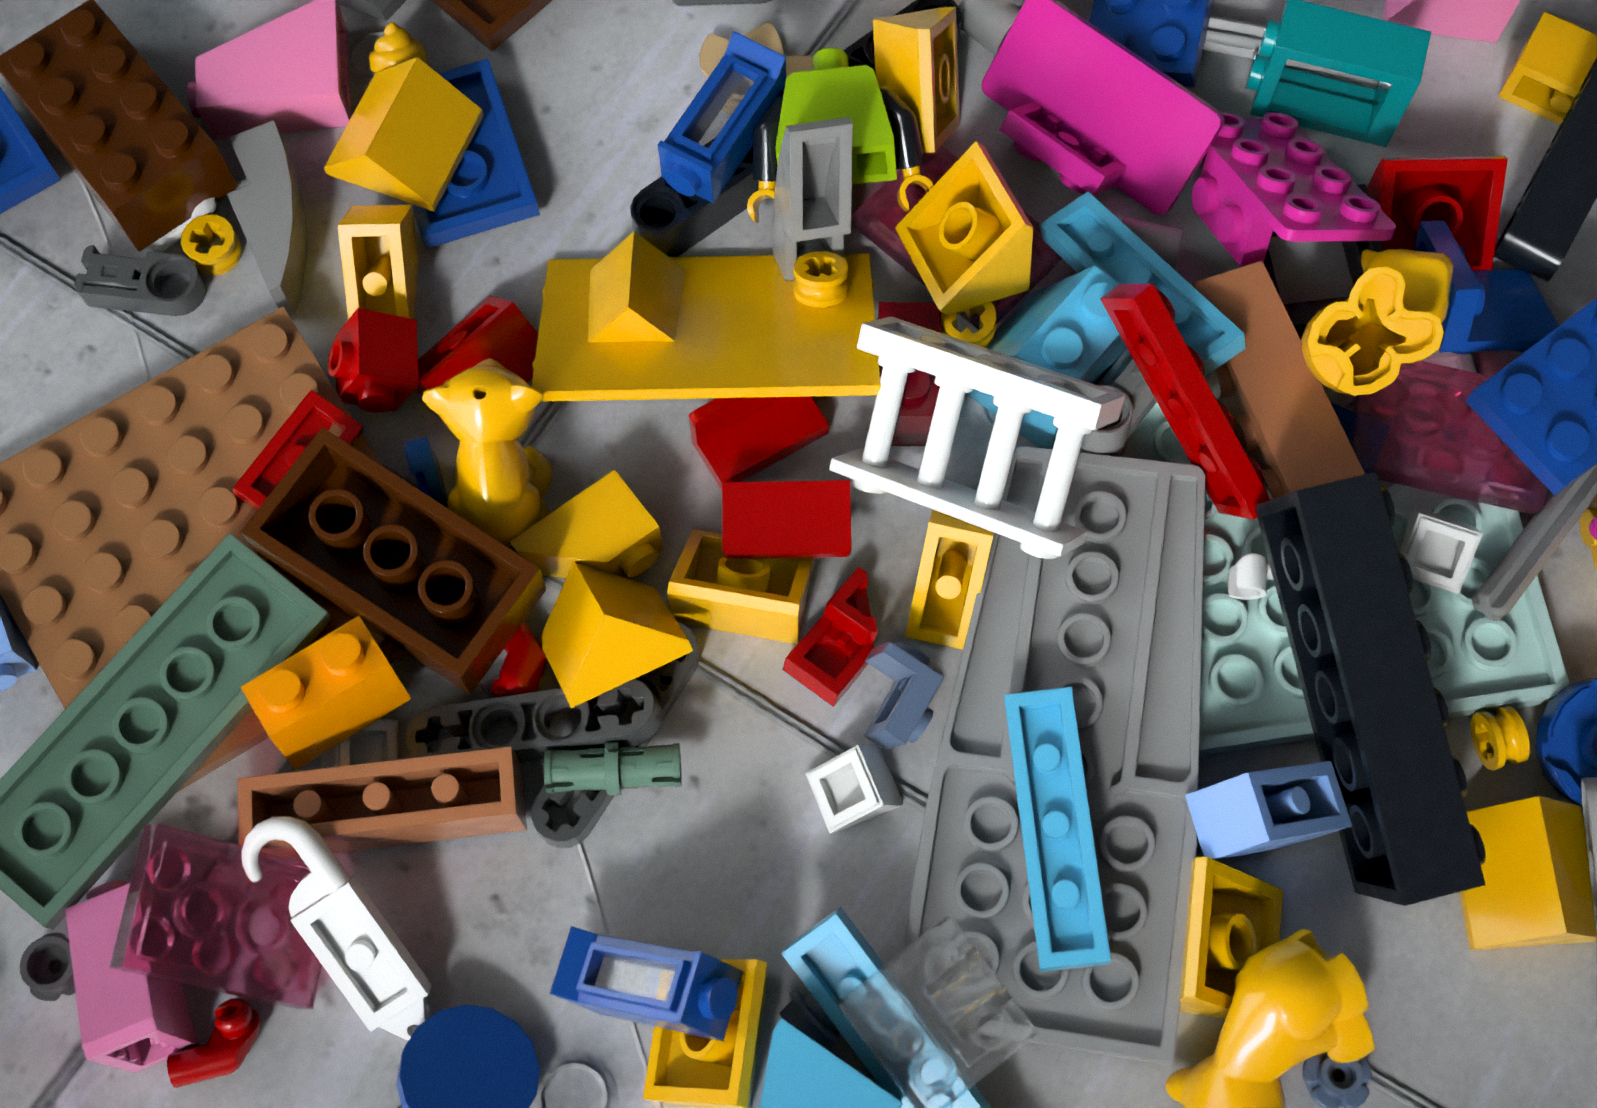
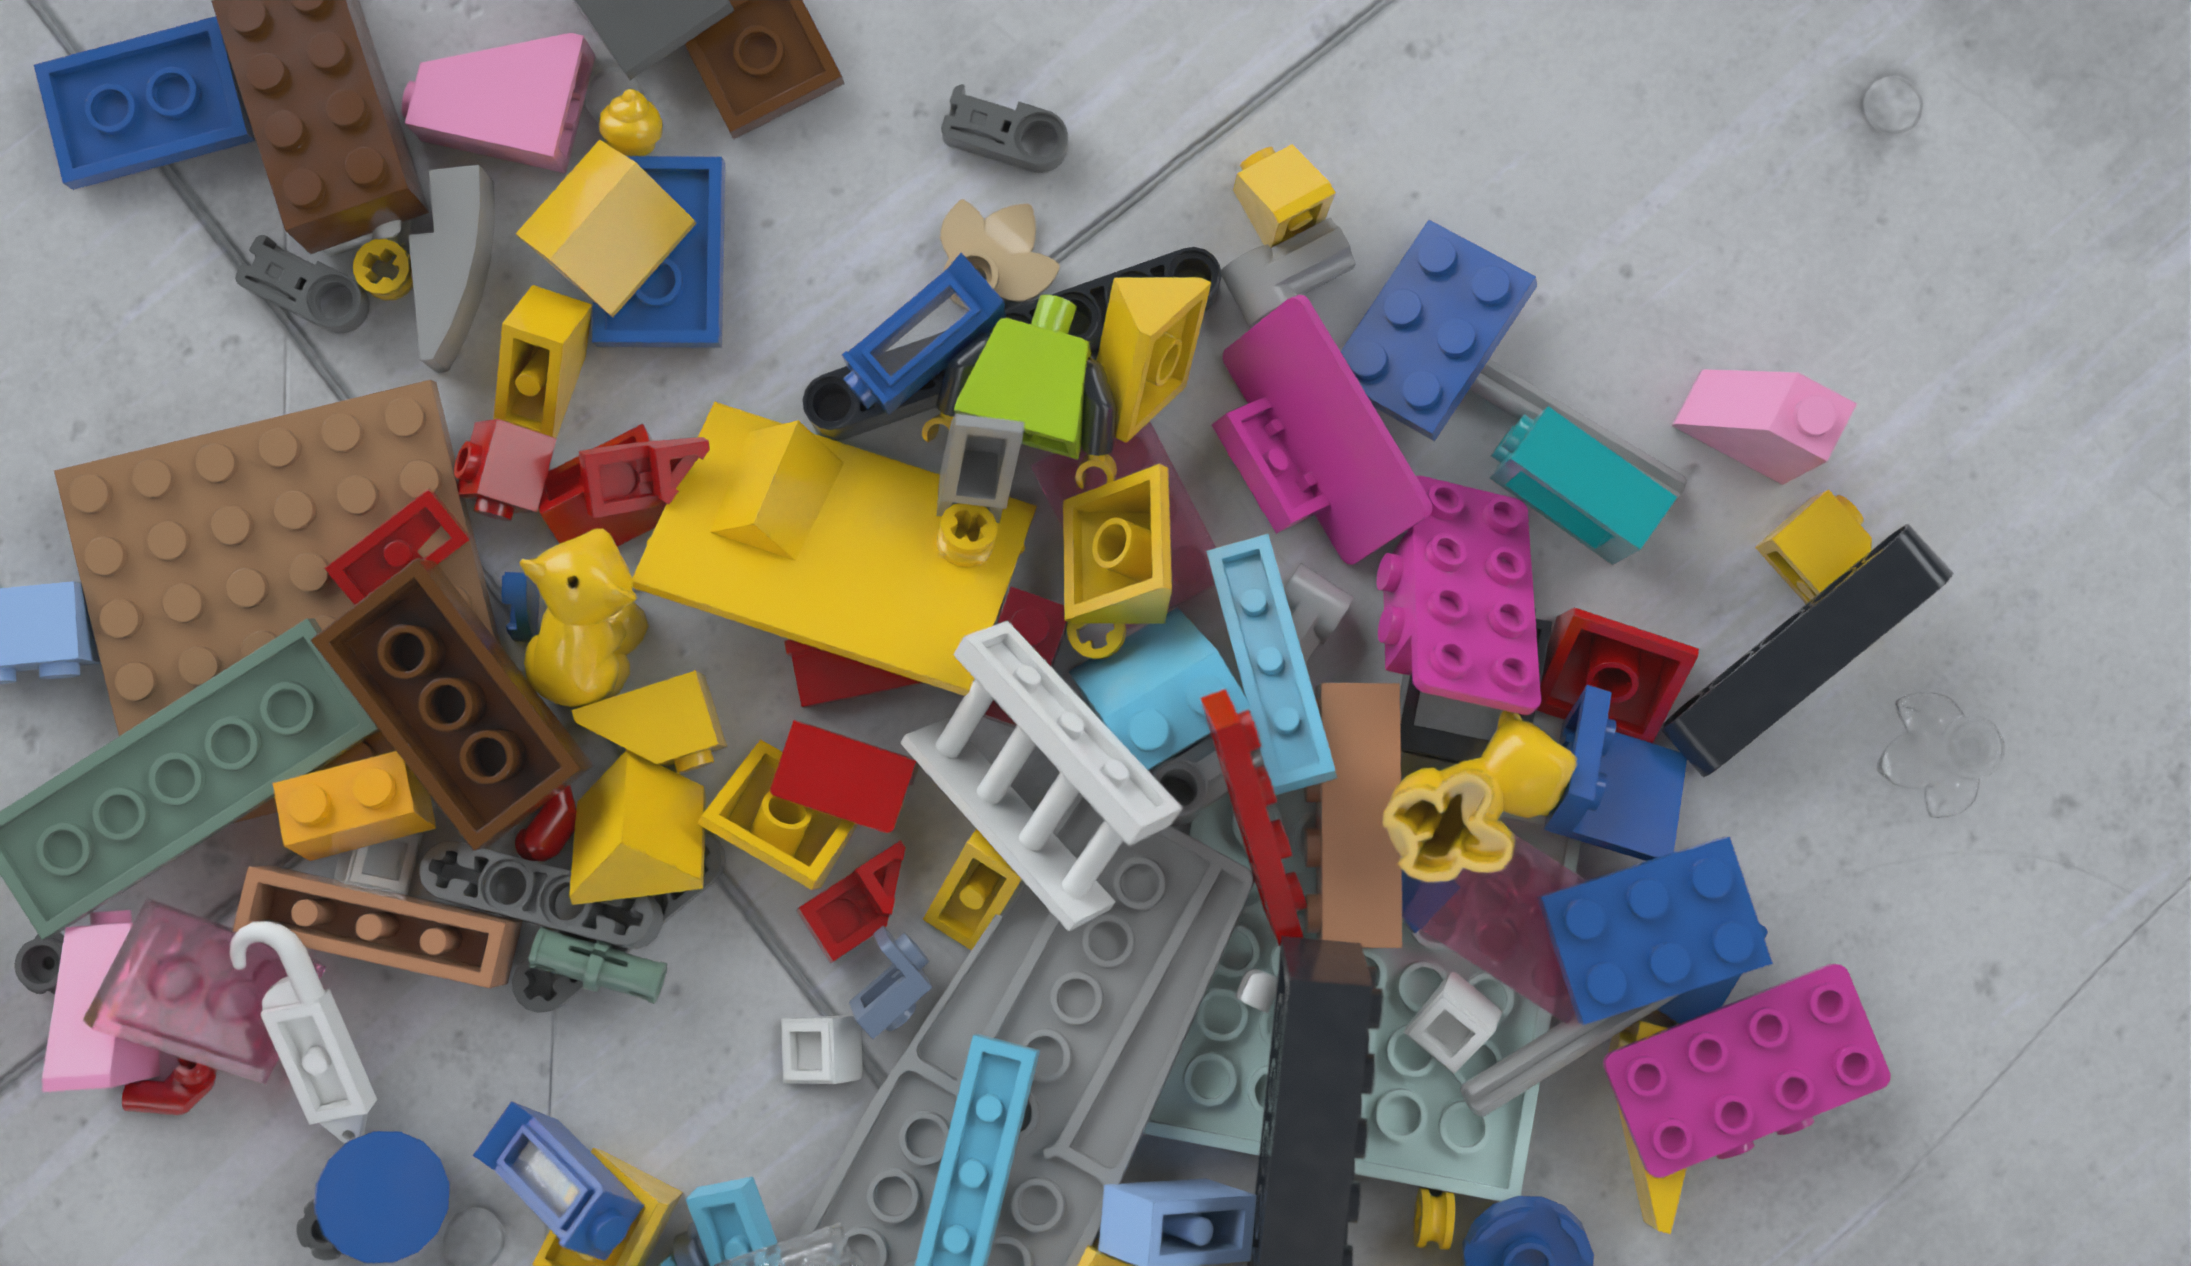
camera: 15 degrees right, 15 degrees up
none -> red slope [579,437,710,519]

